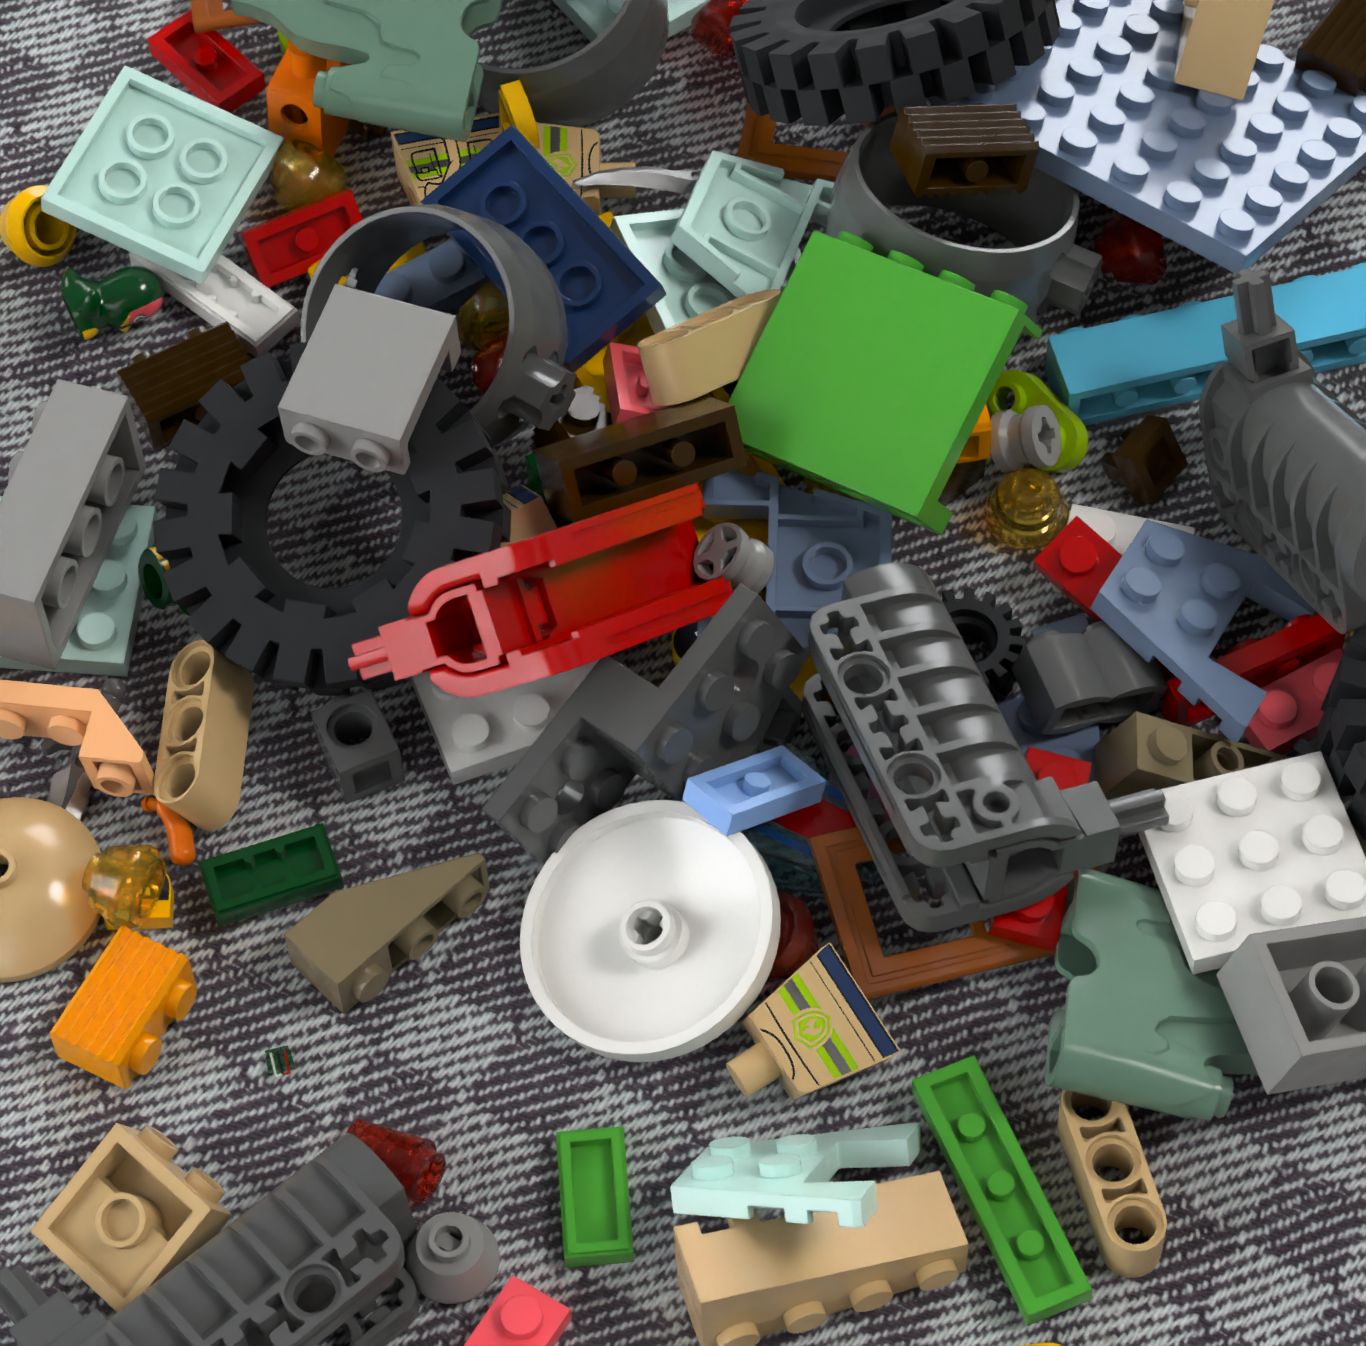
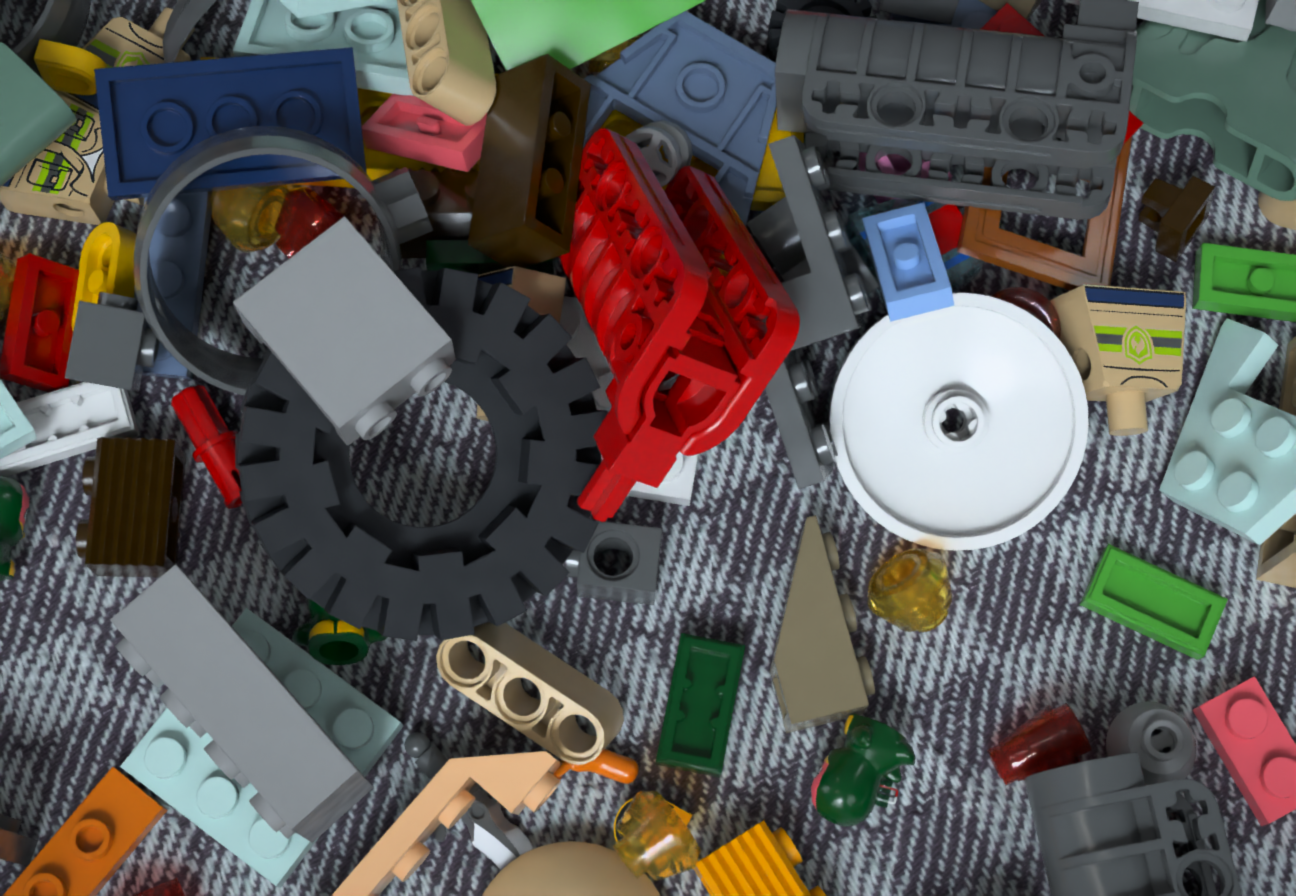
camera: 65 degrees left, 15 degrees up
none -> dark grey brick [65,292,160,391]
none -> dark green animal [811,714,916,827]
none -> clear yellow cone [867,548,953,632]
none -> dark brown tile [1138,175,1215,262]

